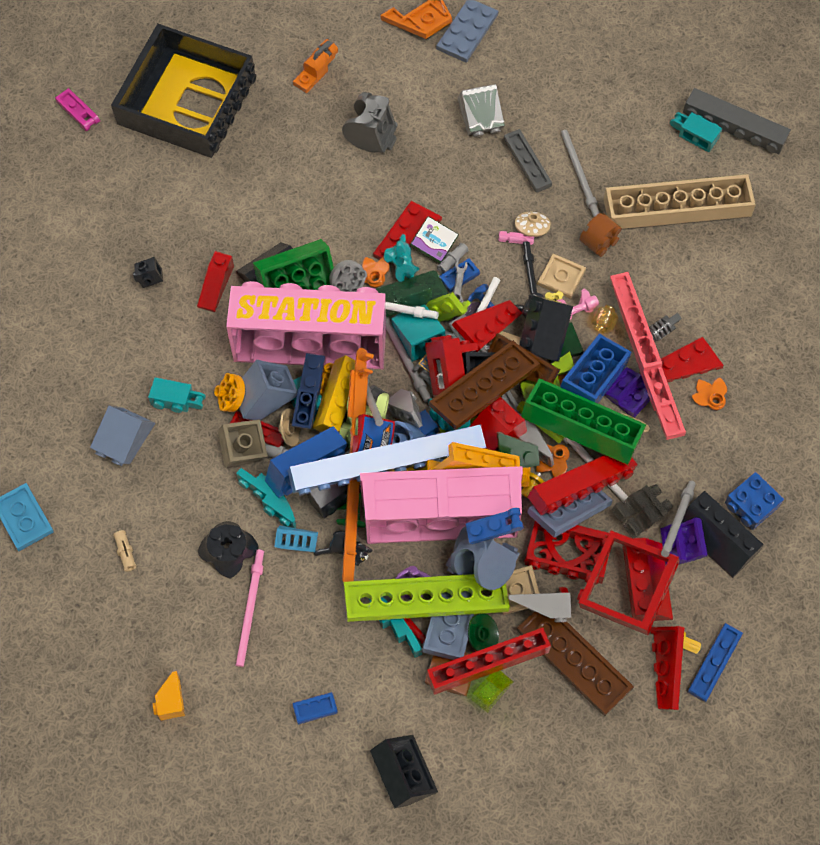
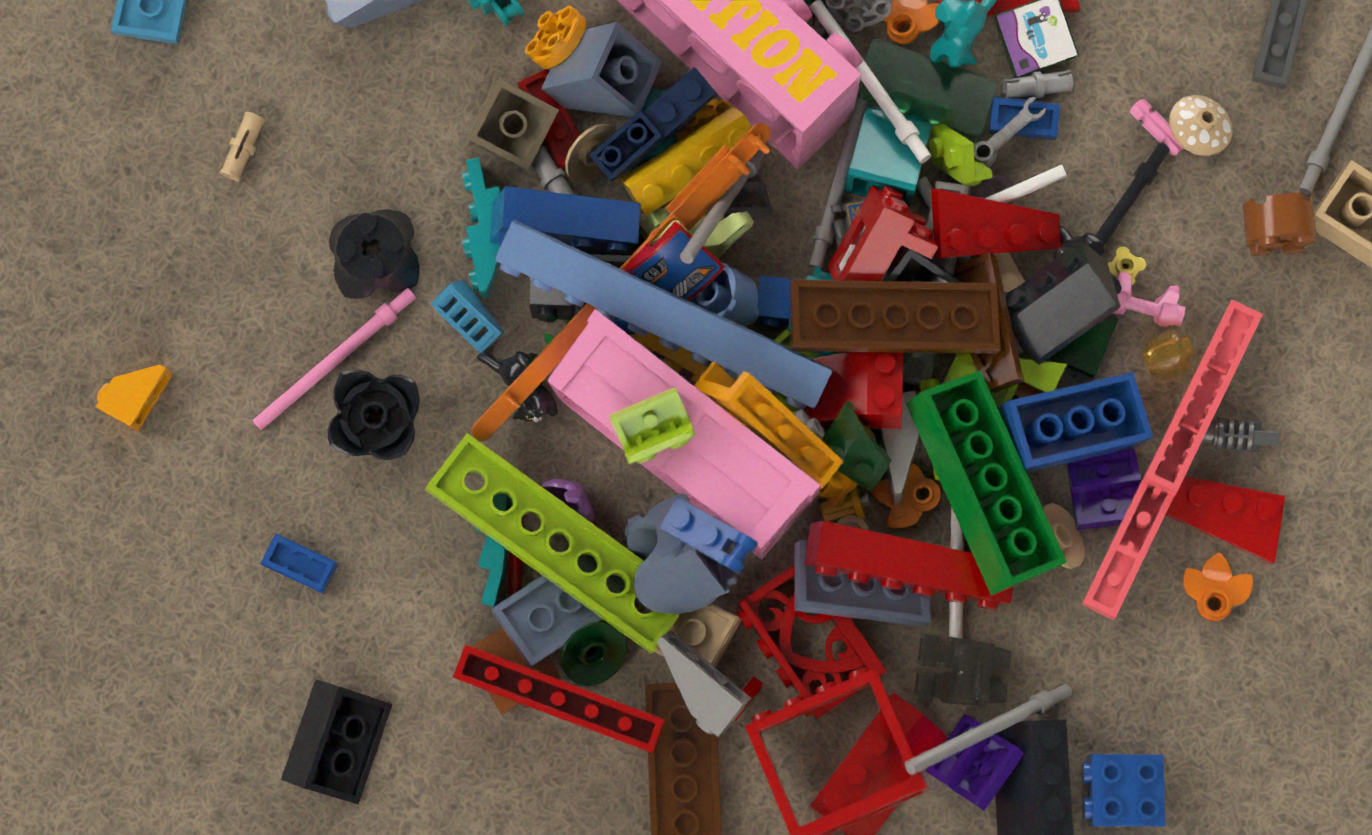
camera: 45 degrees right, 15 degrees up
light grey slope [388,389,423,428] -> none
blue plant [467,284,495,309] -> none
clear neon green slope [472,671,514,713] -> none
tan tile [538,254,586,299] -> none
none -> black brick [327,370,420,460]
none -> lime bracket [609,387,696,464]

